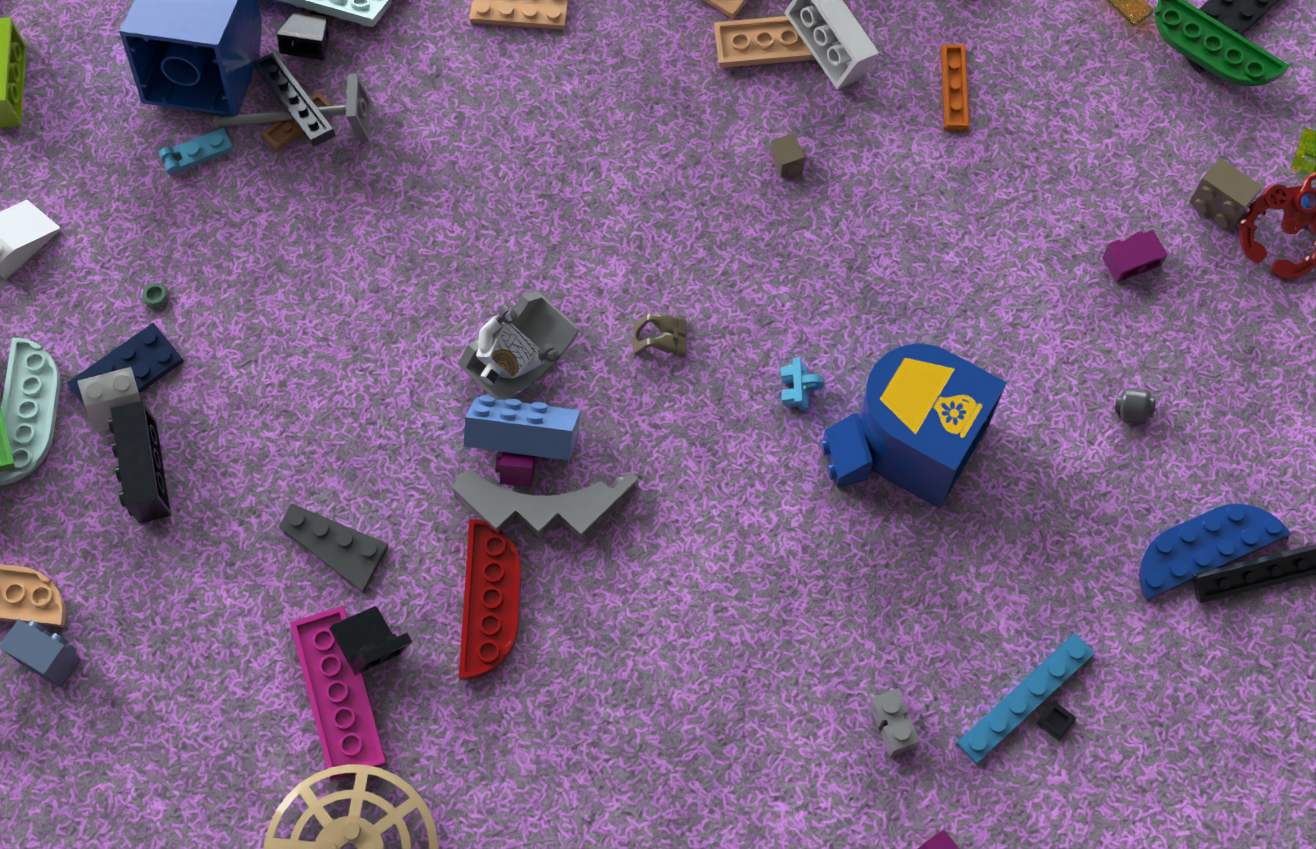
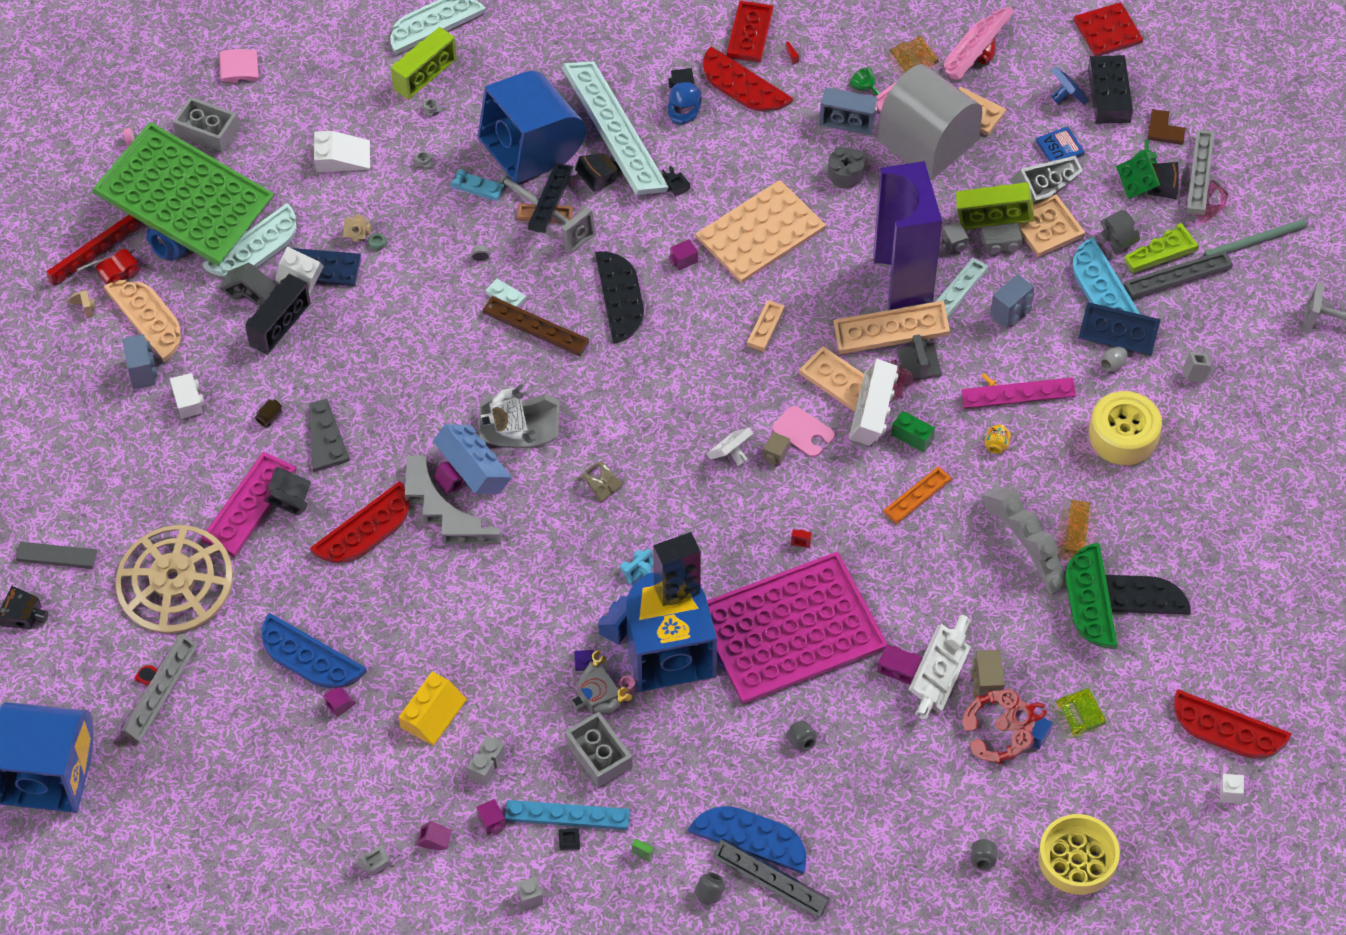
camera: 45 degrees right, 10 degrees down
none -> white brick [170,373,205,419]
none -> dark grey brick [219,262,276,305]
none -> dark brown brick [254,399,282,427]
none -> blue plate [262,613,367,688]
none -> magenta brick [323,688,356,717]
none -> tan brick [343,215,372,242]
none -> yellow slope [399,671,467,746]
none -> light grey plate [414,151,433,169]
none -> light grey plate [421,98,442,117]
none -> tile [471,245,490,261]
none -> magenta brick [476,799,506,835]
none -> reddish brown plate [483,296,589,356]
none -> light aqua plate [486,279,526,308]
none -> light grey brick [517,877,544,911]
none -> light grey brick [565,712,632,788]
none -> light grey torso [571,650,632,714]
none -> dark purple plate [574,650,594,671]
none -> black plate [595,251,644,344]
none -> bright pink plate [617,676,637,695]
none -> bright green tile [632,839,653,862]
none -> black brick [653,532,701,606]
none -> magenta brick [669,239,698,270]
none -> dark grey head [695,872,725,905]
none -> white tile [706,427,753,466]
none -> dark pink plate [707,551,887,705]
none -> light nougat plate [747,300,785,352]
none -> bright pink piece [773,406,835,457]
none -> red plate [791,529,812,548]
none -> green brick [891,410,935,452]
none -> white plate [908,615,971,719]
none -> light grey arch [981,486,1066,594]

